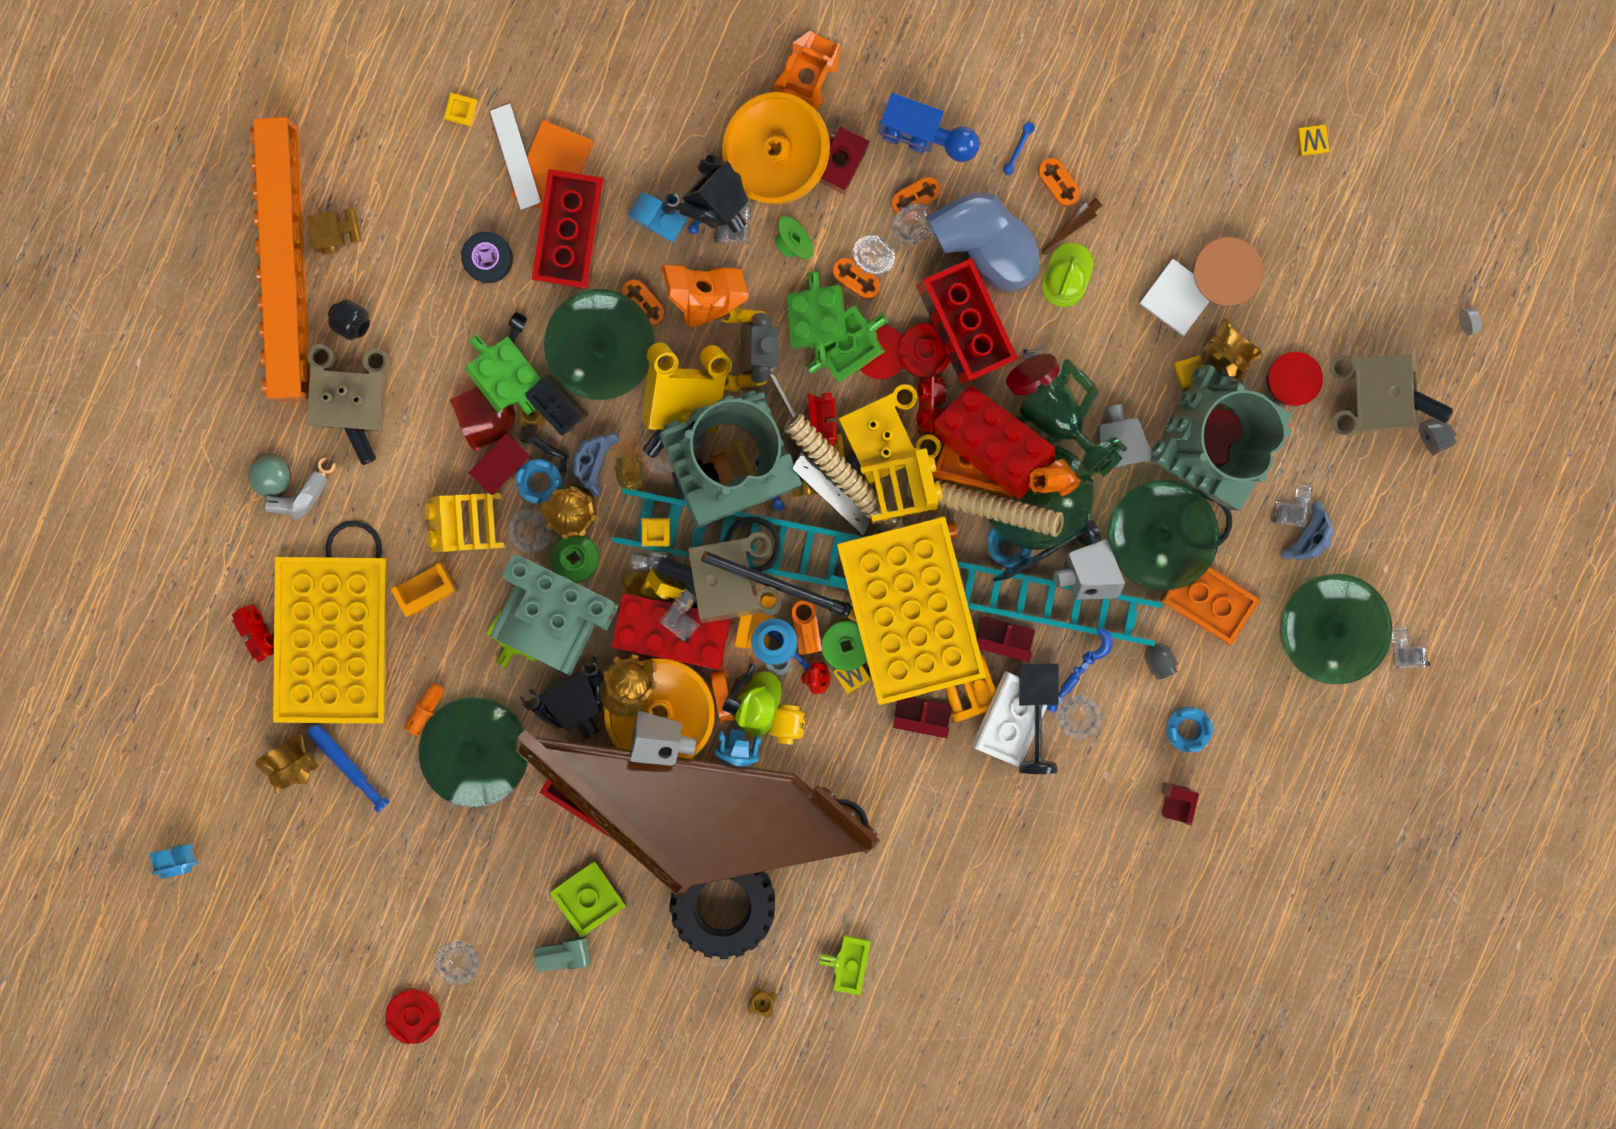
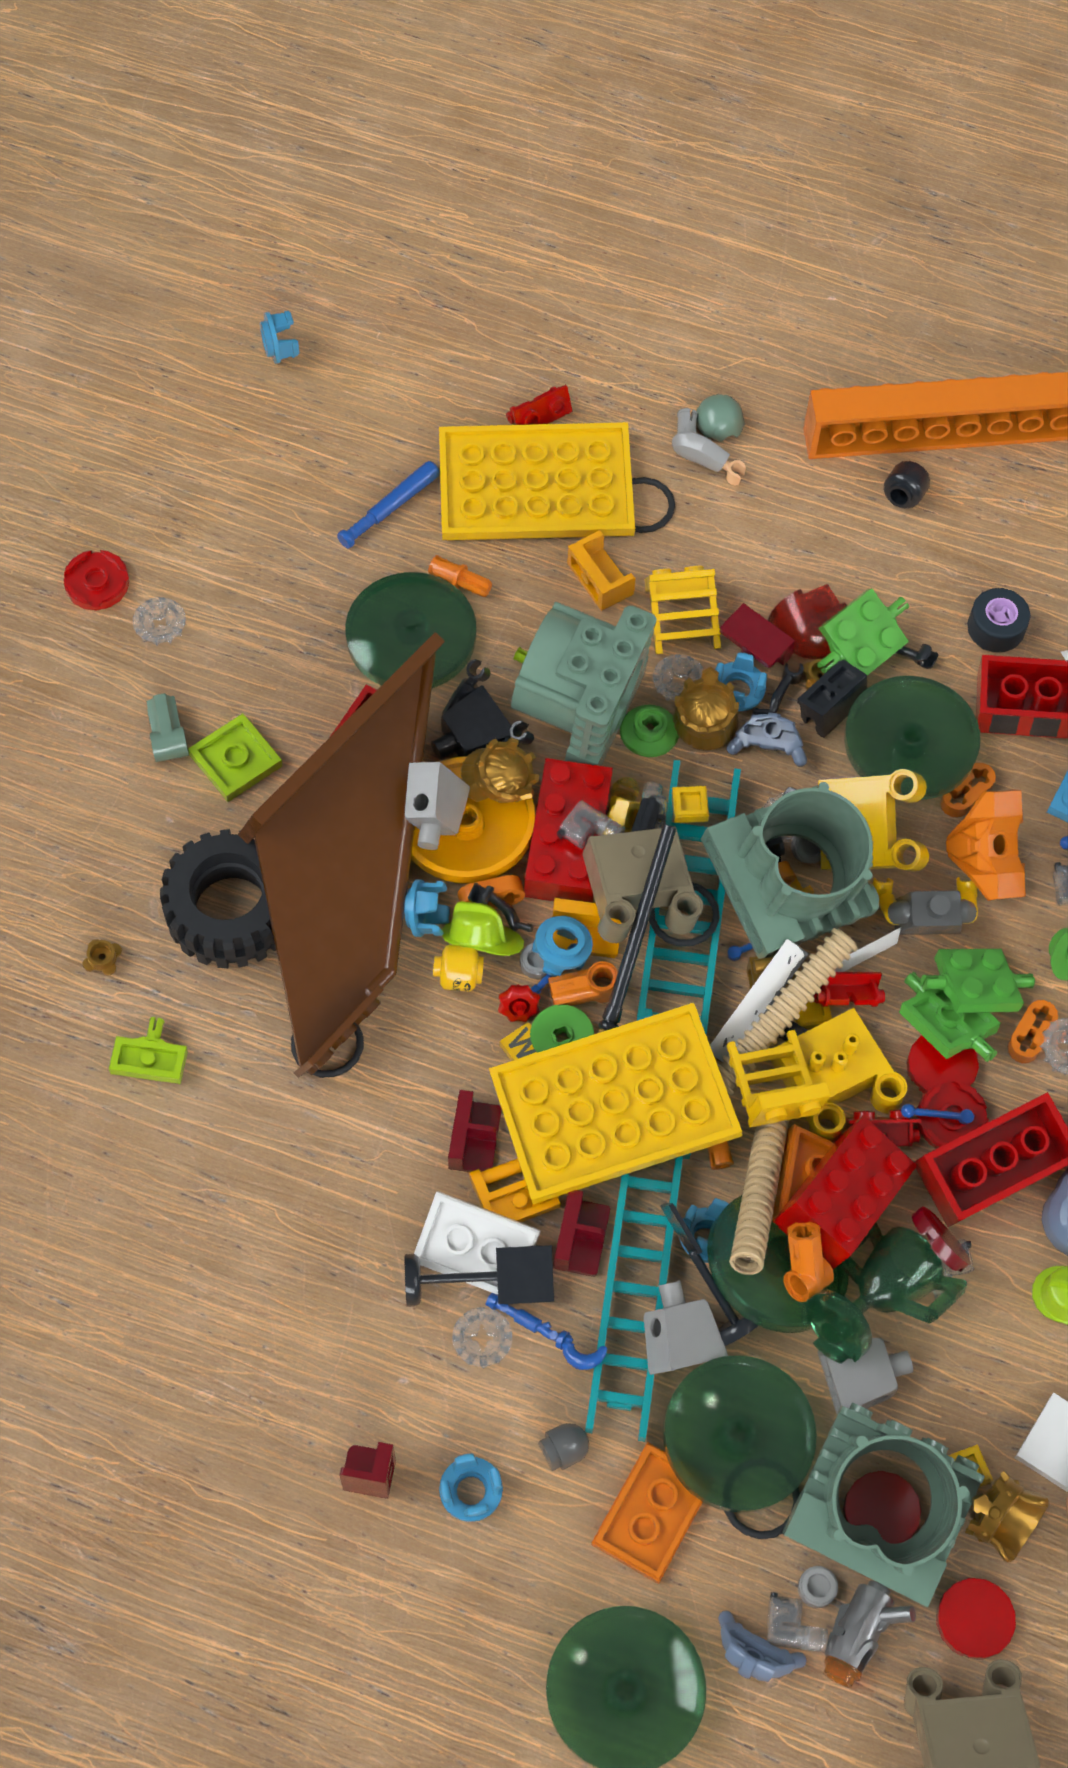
camera: 85 degrees right, 25 degrees down
pearl gold hair [255,734,321,794] -> none
pearl gold brick [306,208,362,255] -> none
dark tan piece [306,344,392,465] -> none
clear yellow piece [614,454,646,491] -> none
none -> light grey tile [798,1566,838,1608]
none -> flat silver piece [823,1580,916,1688]
none -> blue hinge [901,1104,974,1125]

